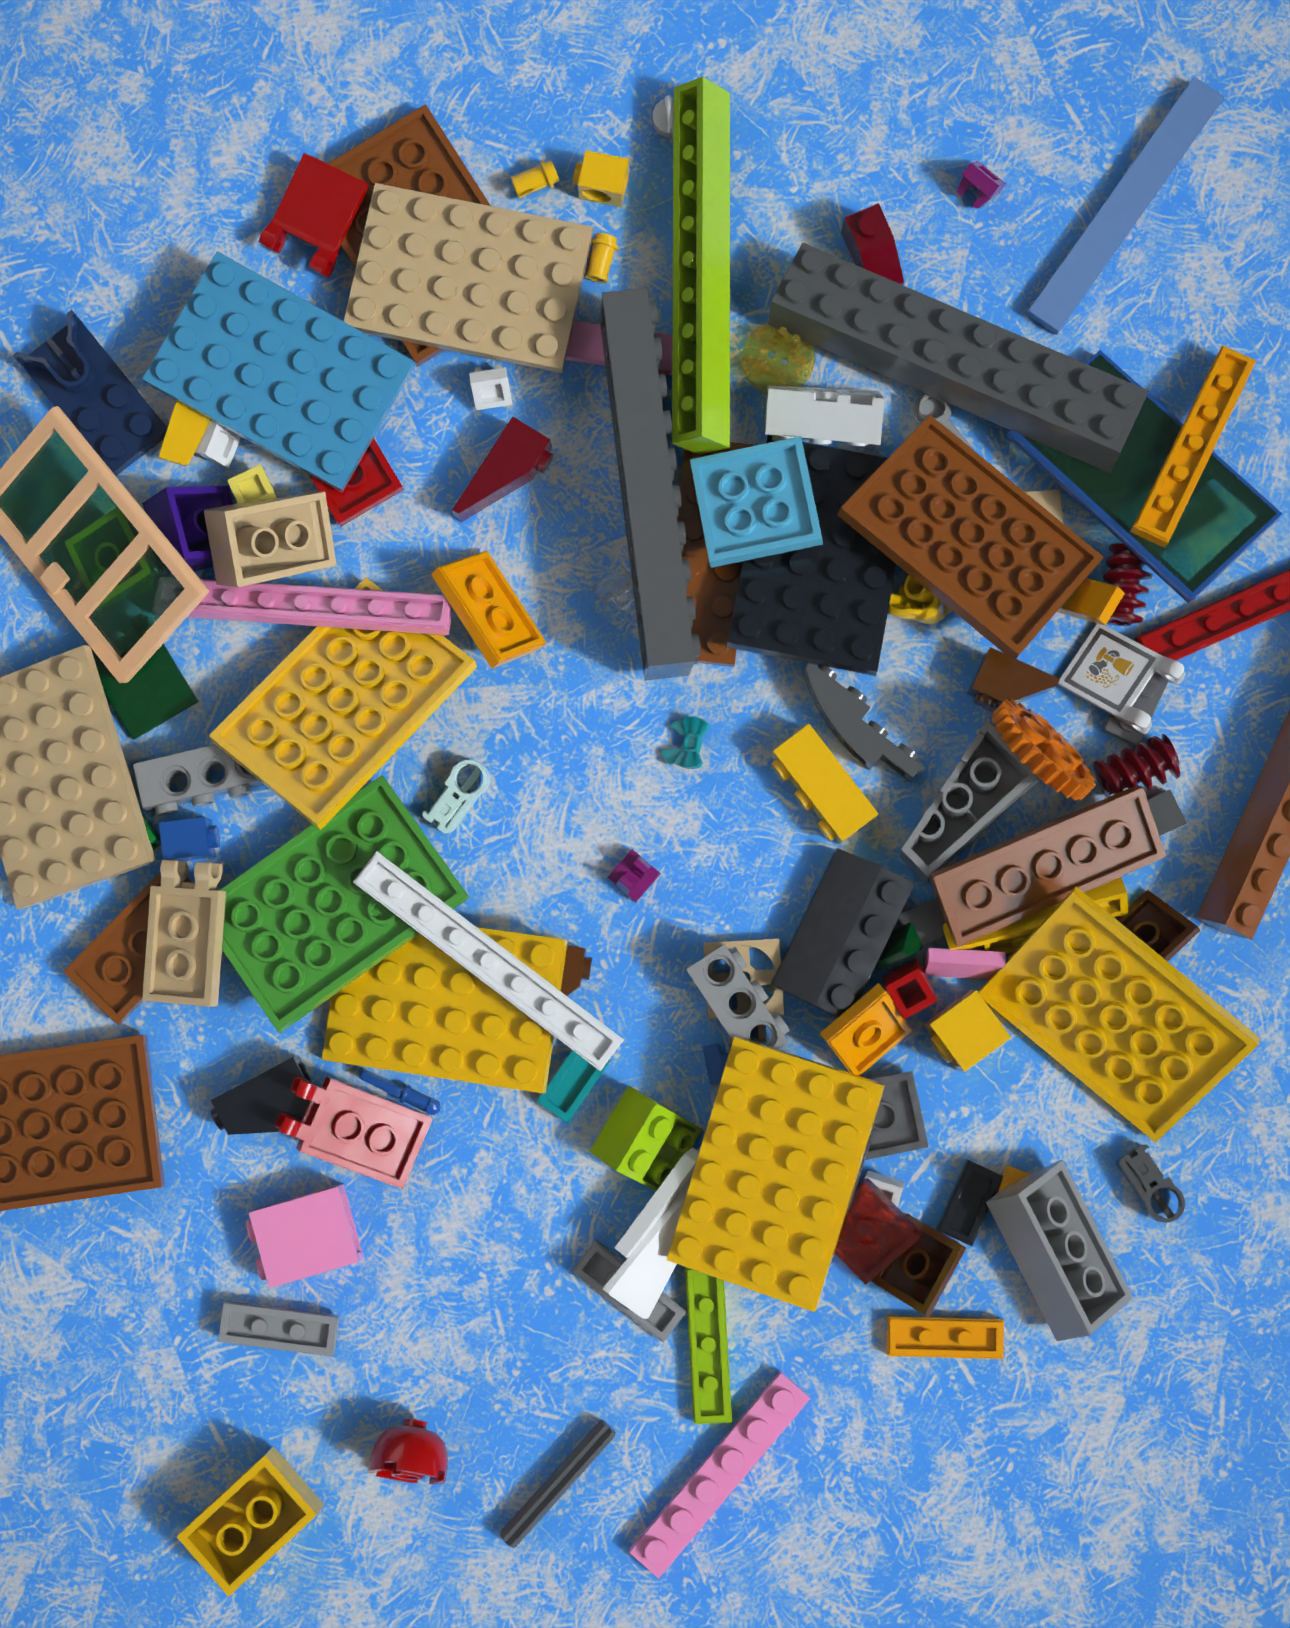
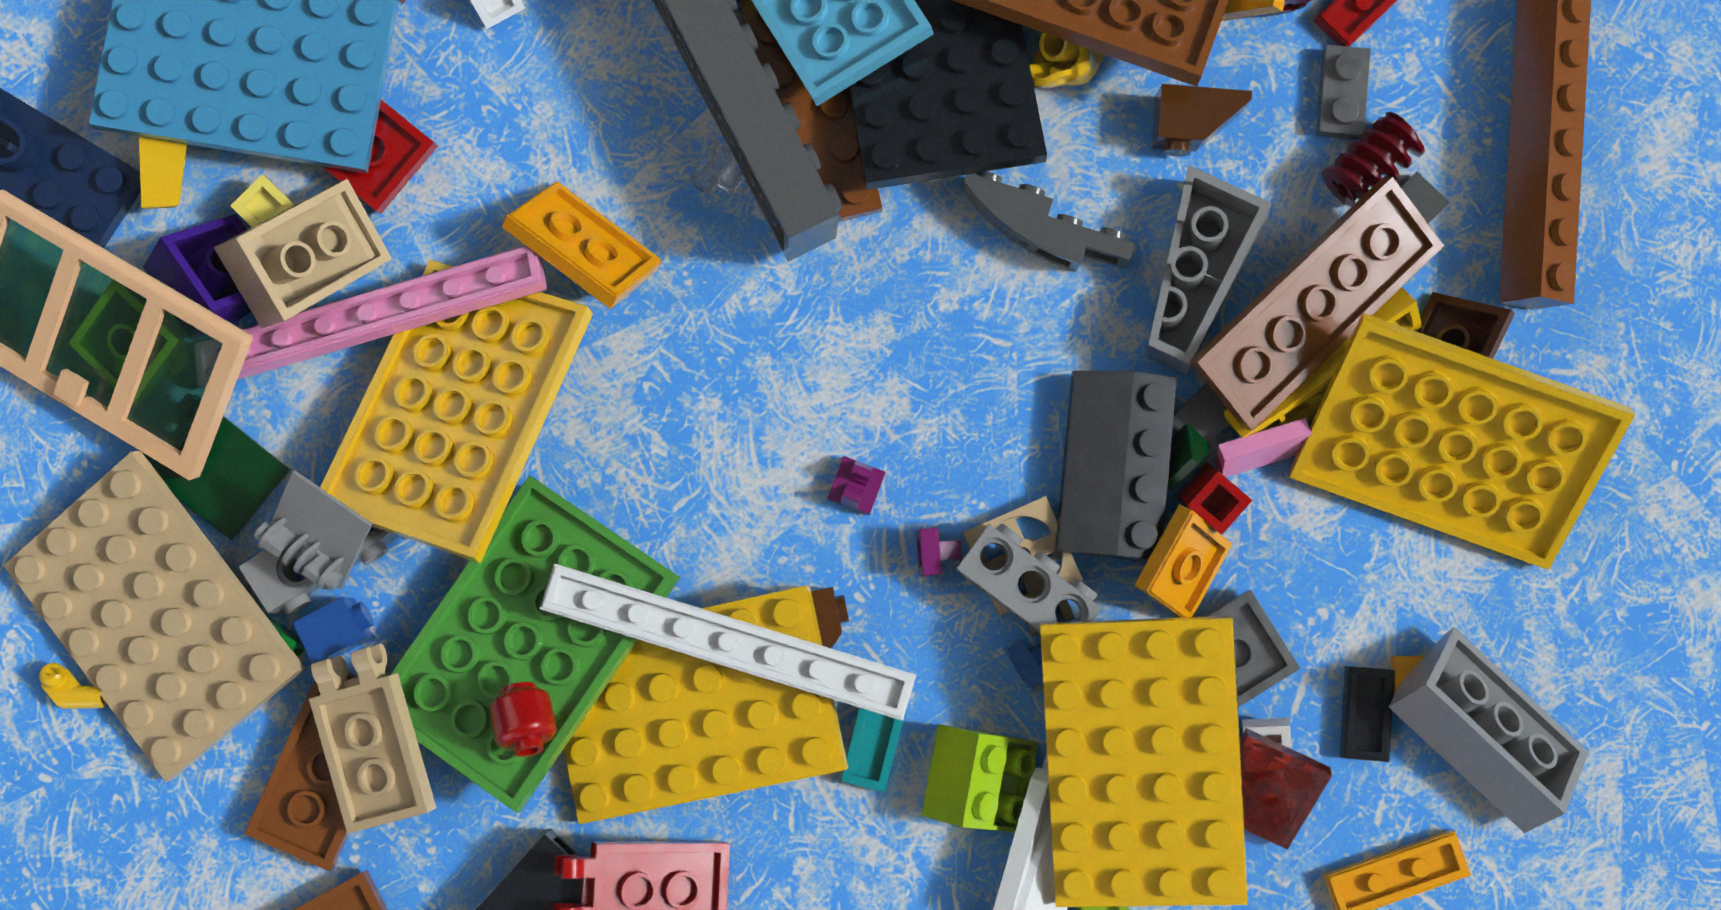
camera: 25 degrees left, 0 degrees up
white tile [195,420,241,468] -> none
blue piece [359,1070,441,1115] -> none
light aqua piece [423,760,490,833] -> none
dark red slope [452,416,554,522] -> none
teal piece [661,716,710,769] -> none
yellow brick [771,724,879,844] -> none
reddish brown slope [871,1213,966,1317] -> none
yellow head [923,990,1011,1072] -> none
orange gear [991,699,1096,801] -> none
white flag [1058,623,1186,734] -> none
dark grey piece [1117,1145,1185,1223] -> none
none -> light grey hinge [254,470,372,591]
none -> red head [489,682,557,757]
none -> magenta tile [915,528,963,577]

